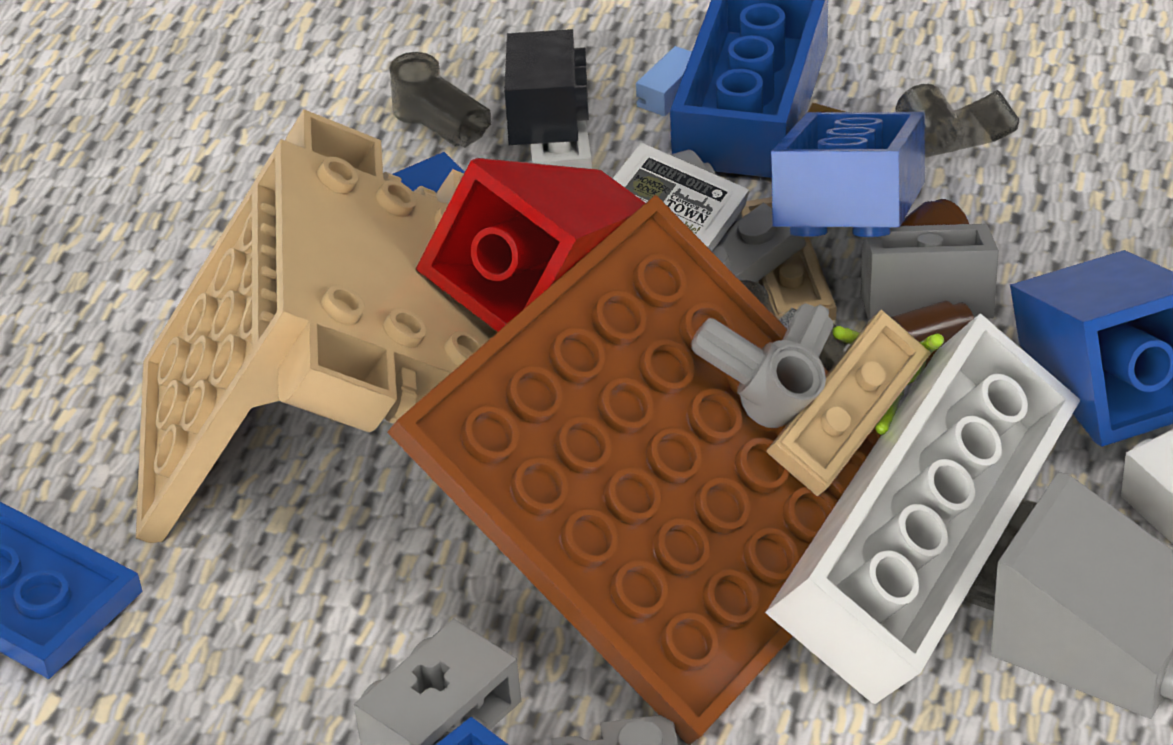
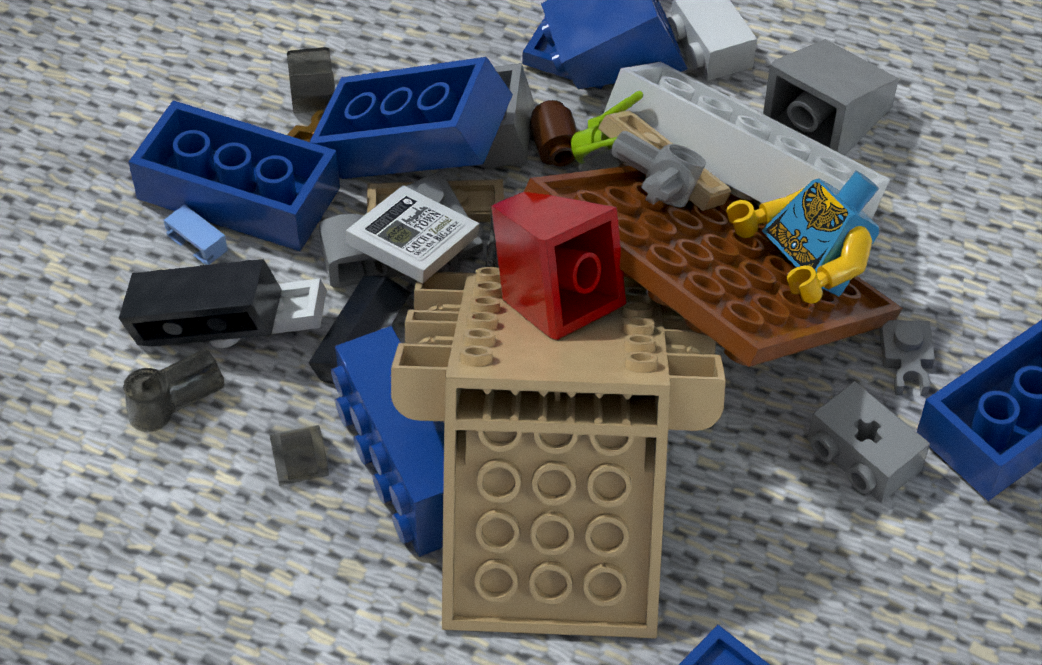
camera: 85 degrees left, 10 degrees up
none -> torso [726,171,879,304]

